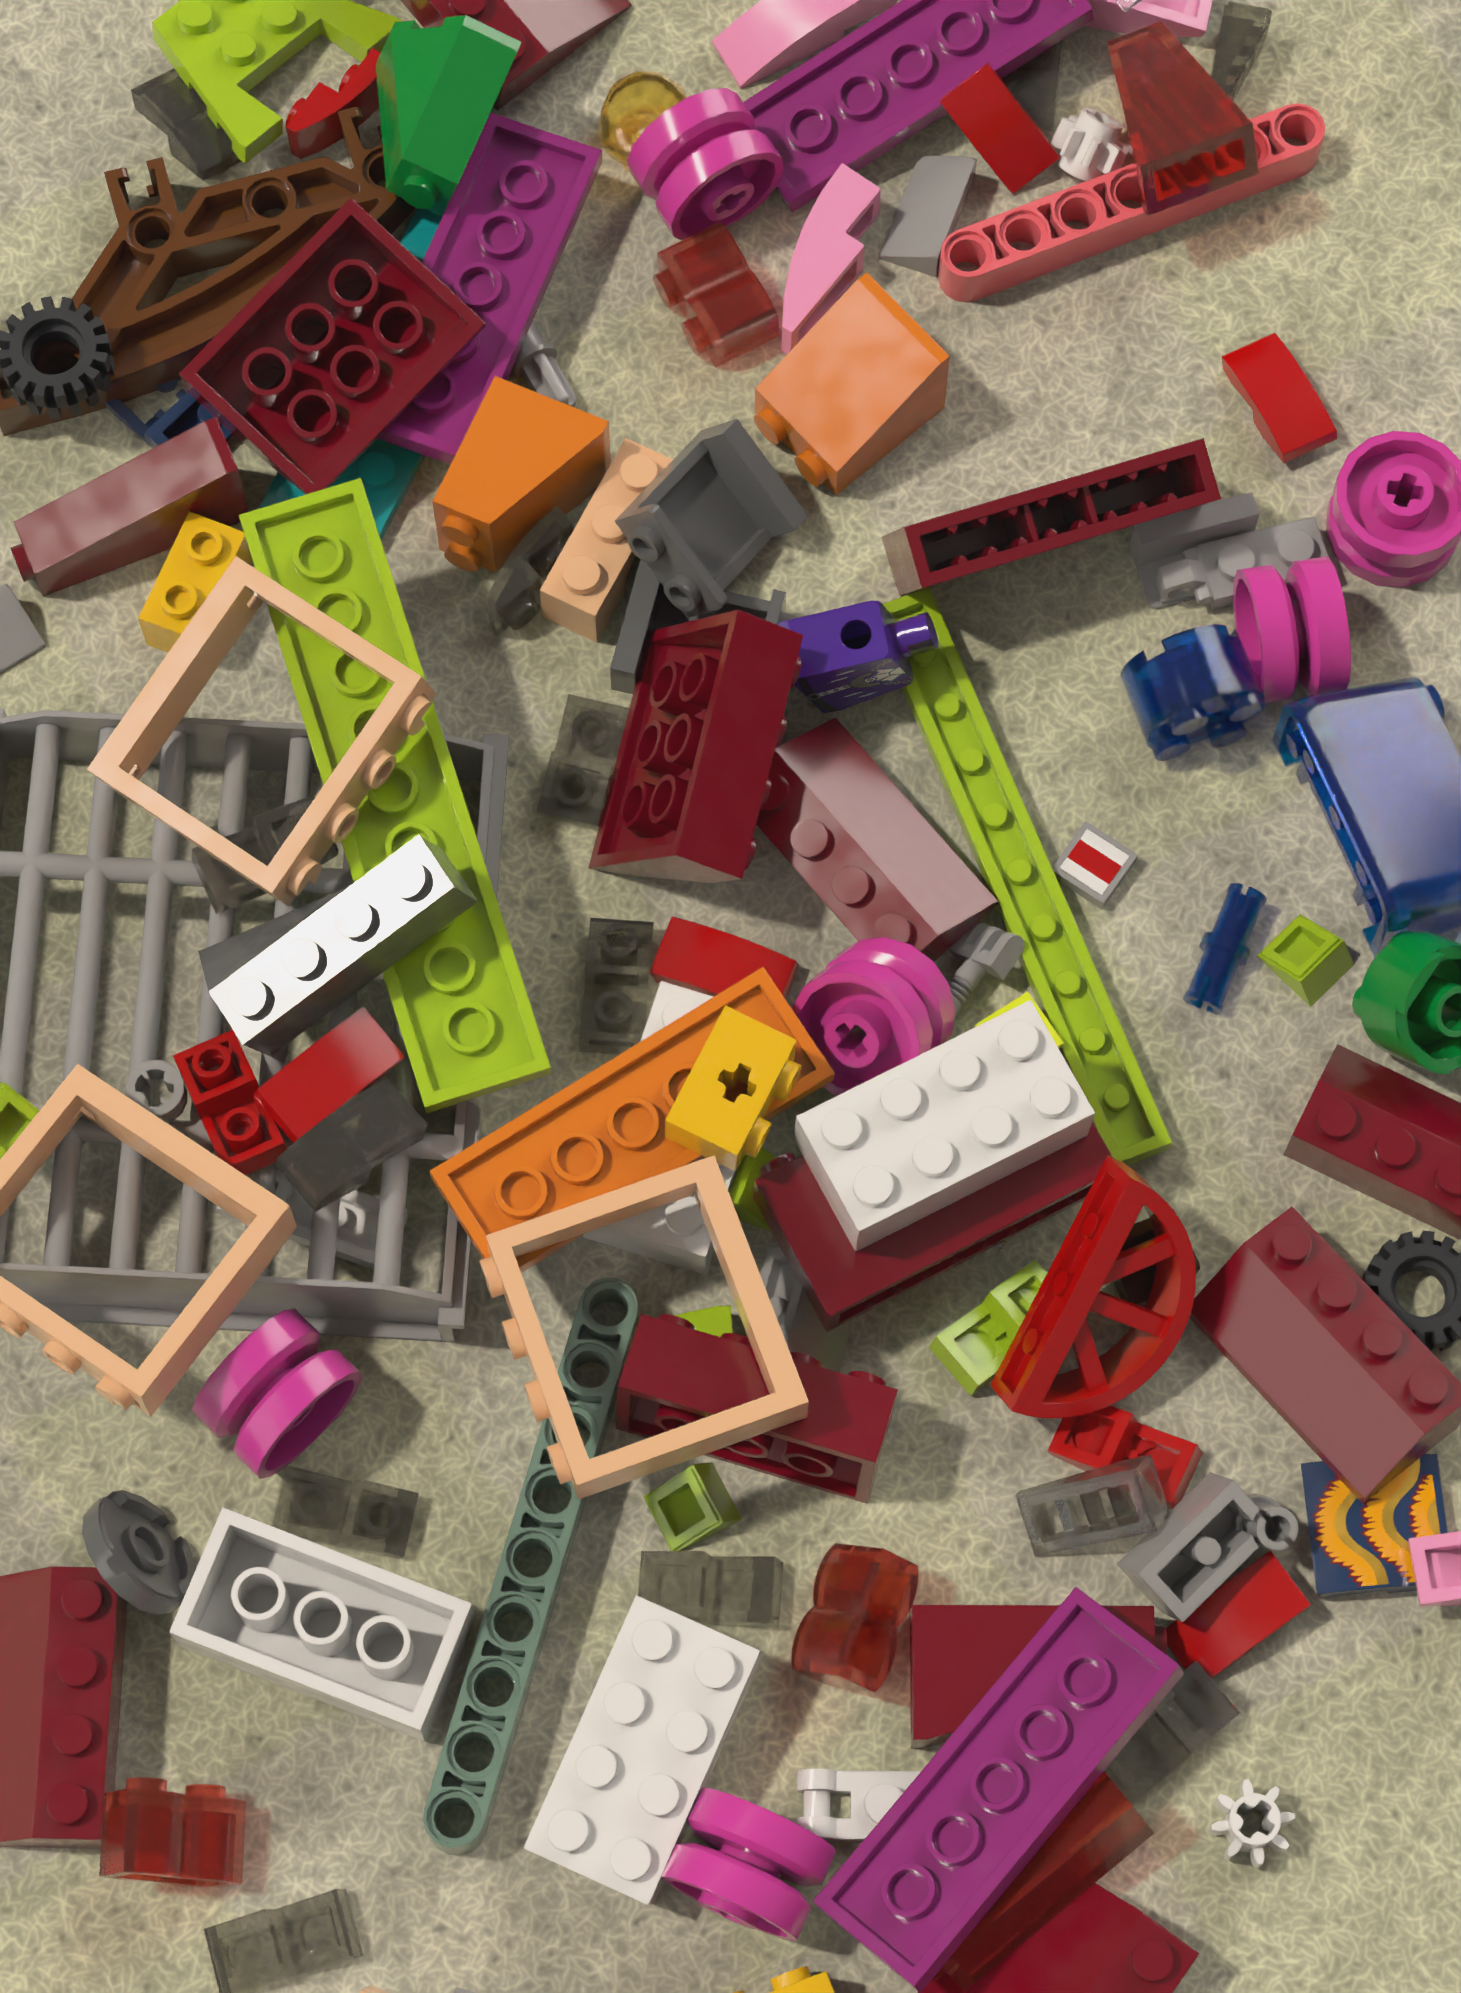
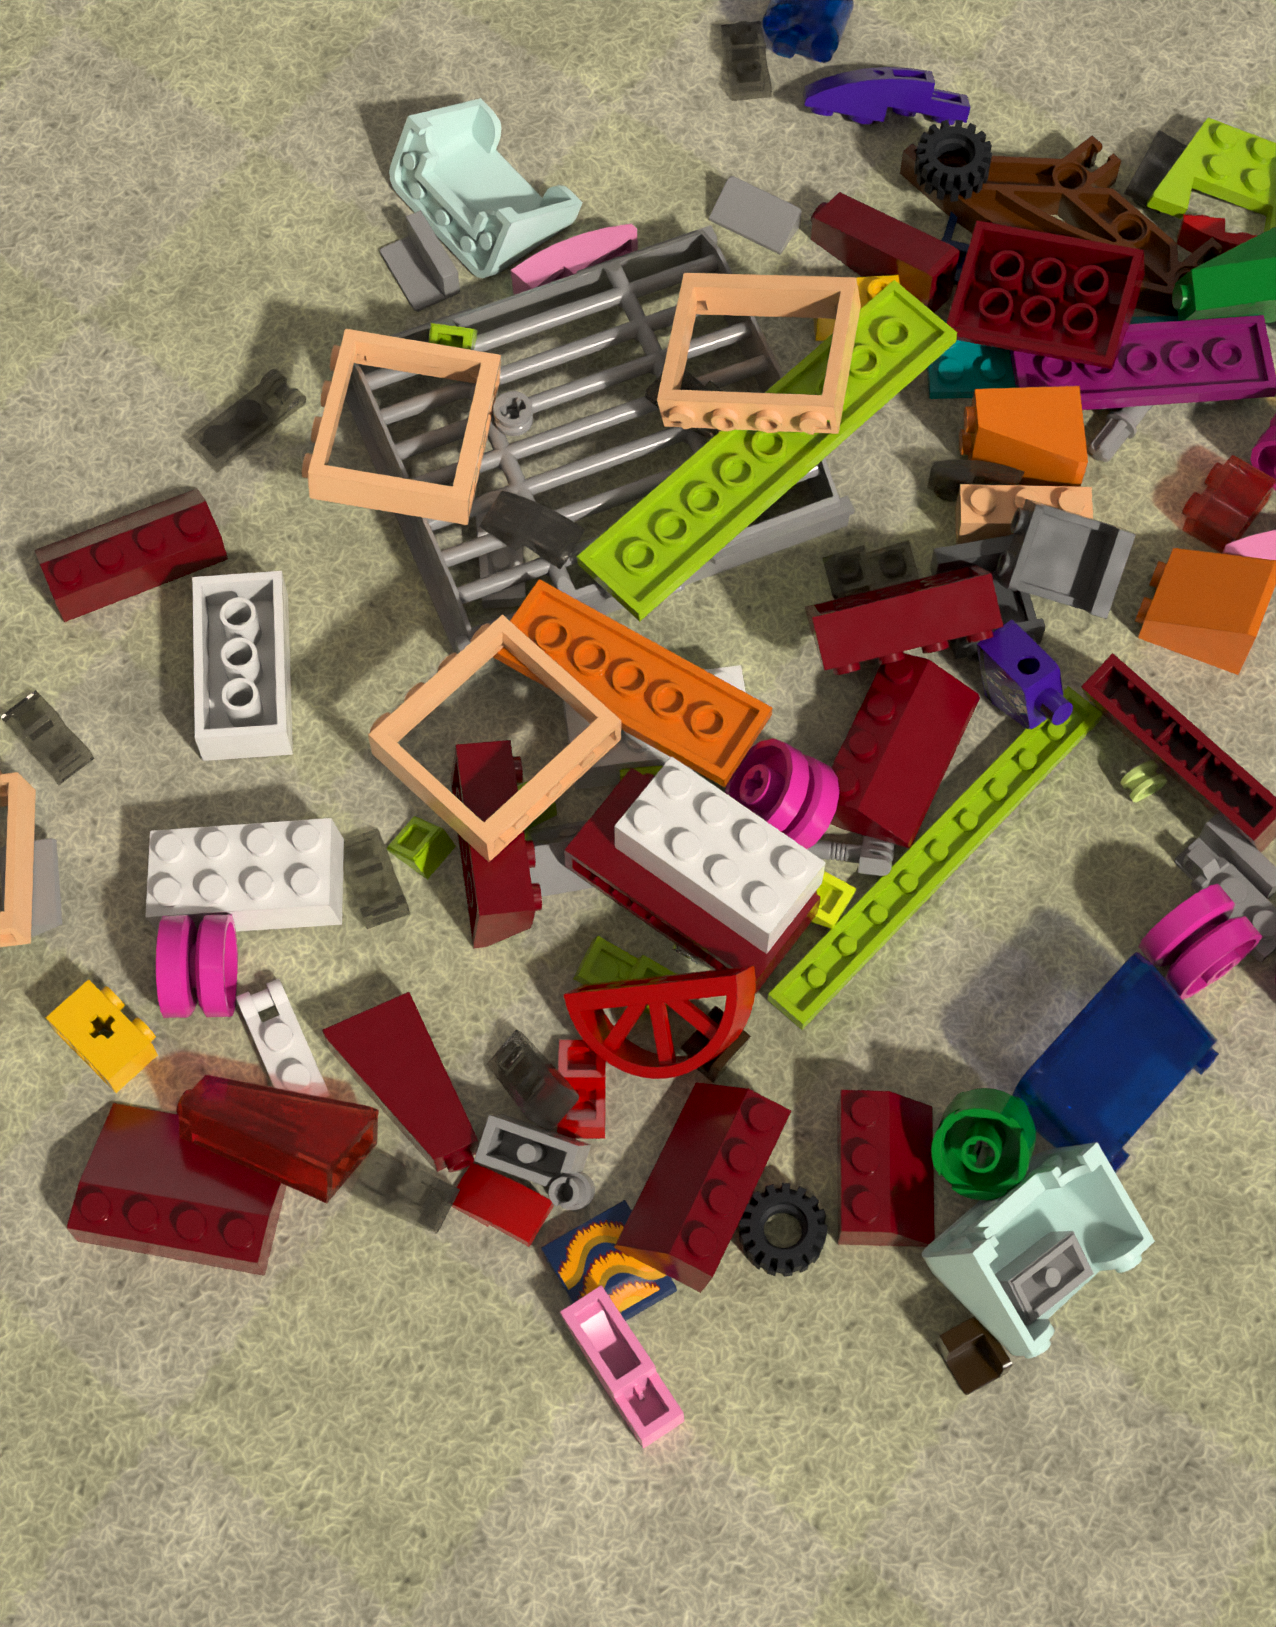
camera: 65 degrees right, 5 degrees down
dark grey tile [82,1490,196,1615] -> none
clear red brick [99,1777,246,1887] -> none
red slope [173,1029,290,1175] -> none
dark pink wheel [192,1309,362,1479] -> none
wedge [198,835,478,1056] -> none
red slope [253,1006,405,1145] -> none
clear smoke slope [270,1465,419,1559] -> none
sand green beam [423,1277,639,1855] -> none
clear smoke slope [579,918,654,1055] -> none
red slope [649,916,799,1000] -> none
yellow brick [665,1005,802,1172] -> none
clear red brick [791,1543,919,1693] -> none
magenta plate [812,1587,1184,1993] -> none
tile [1052,821,1138,910] -> none
clear blue brick [1120,624,1265,761] -> none
clear blue pin [1183,883,1267,1015] -> none
white gear [1208,1779,1295,1868] -> none
lime slope [1257,914,1354,1007] -> none
none -> yellowish green bush [1120,760,1167,802]

